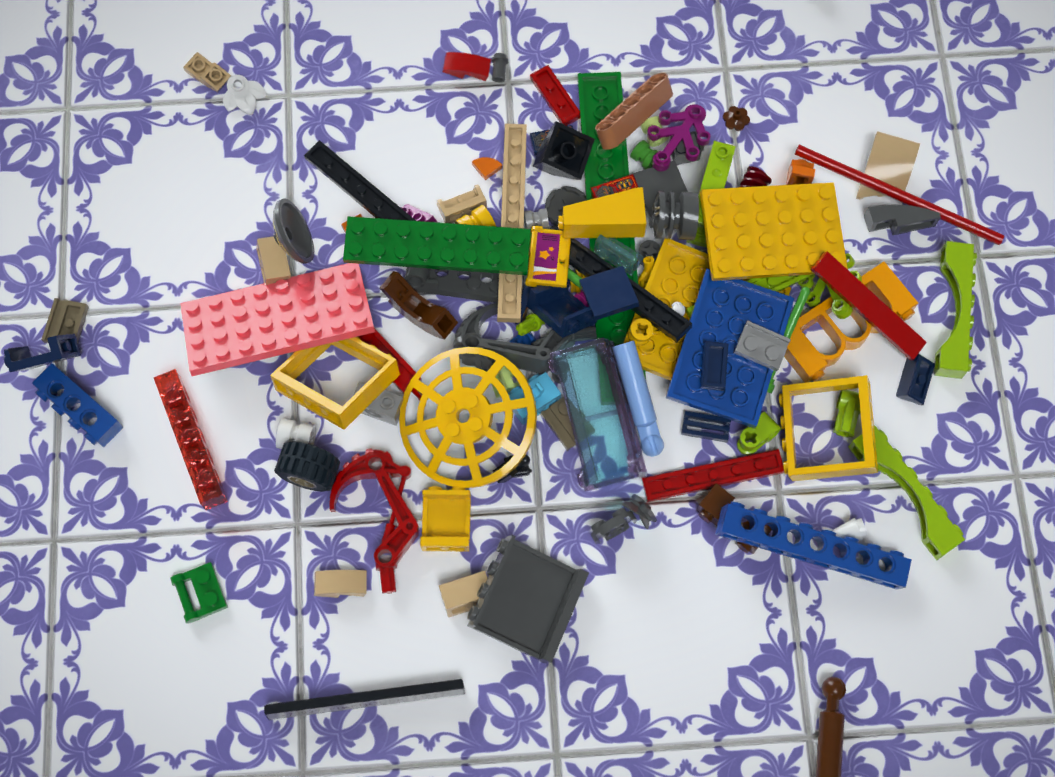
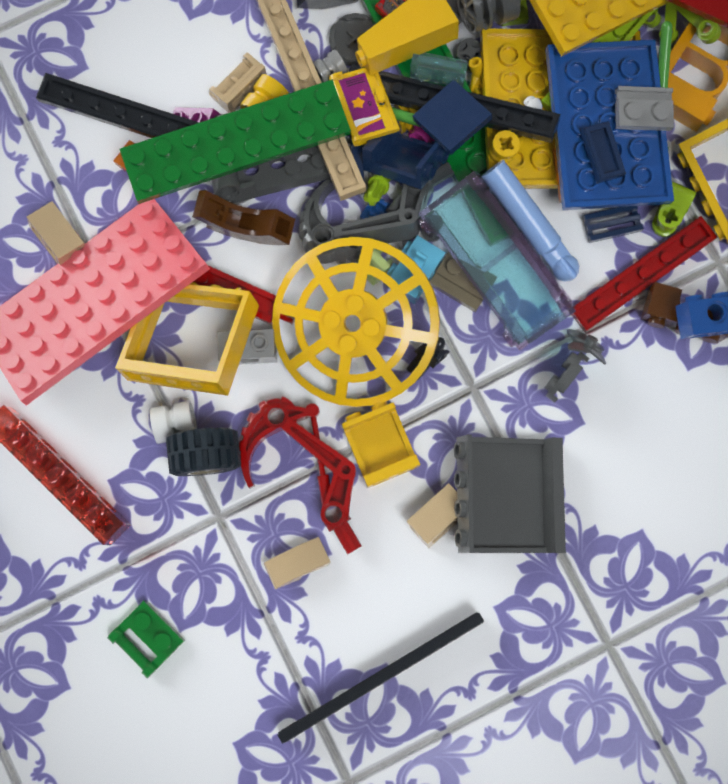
camera: 20 degrees left, 10 degrees up
dark grey dish [273,198,314,264] -> none
orange tile [472,157,503,180] -> none

